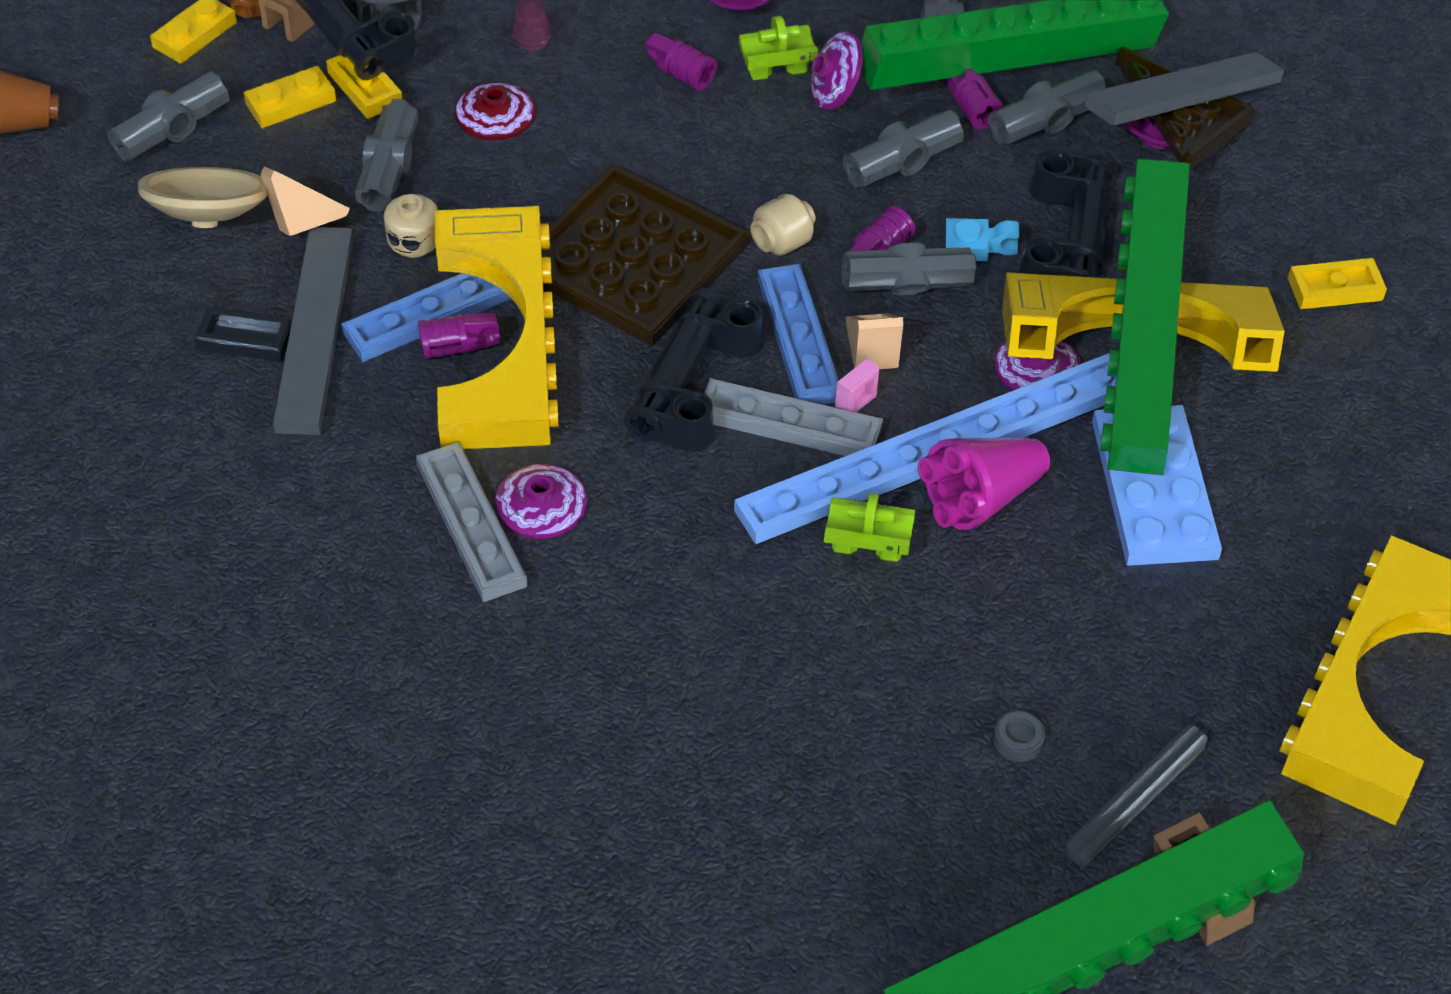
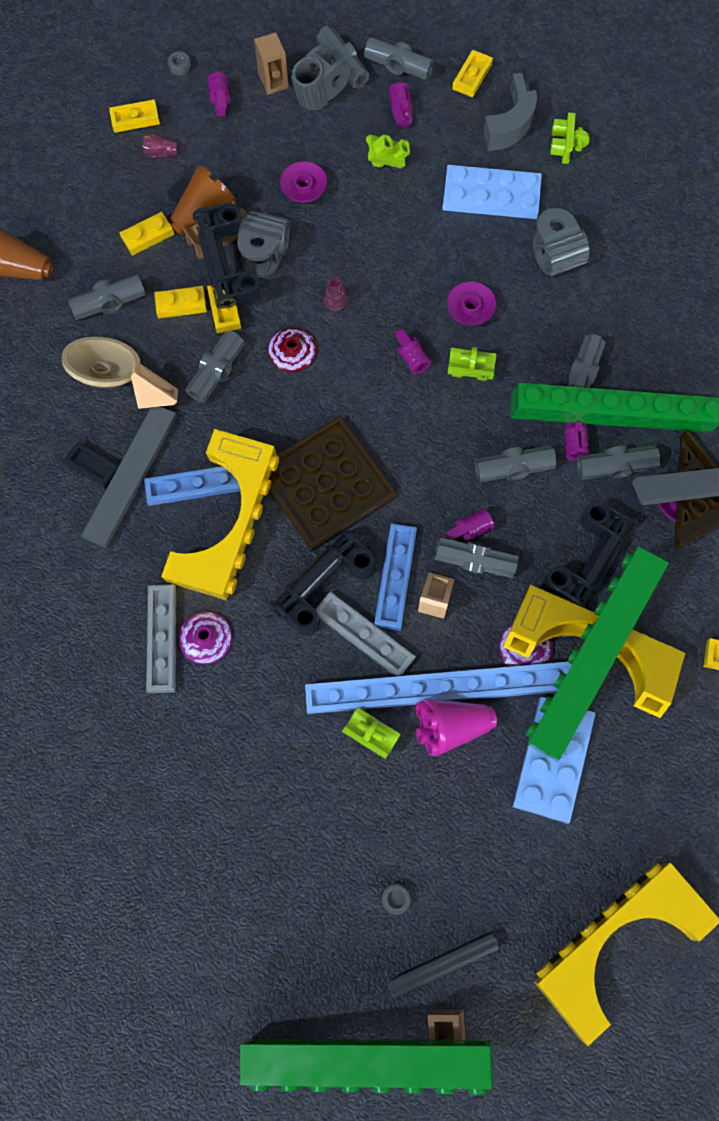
camera: 25 degrees right, 20 degrees up
tan head [383,194,438,258] -> none
magenta hinge [418,313,500,360] -> none
tan head [750,193,815,256] -> none
magenta dish [811,31,863,110] -> none
bright pink tile [835,358,879,412] -> none
medium azure plate [945,218,1019,262] -> none

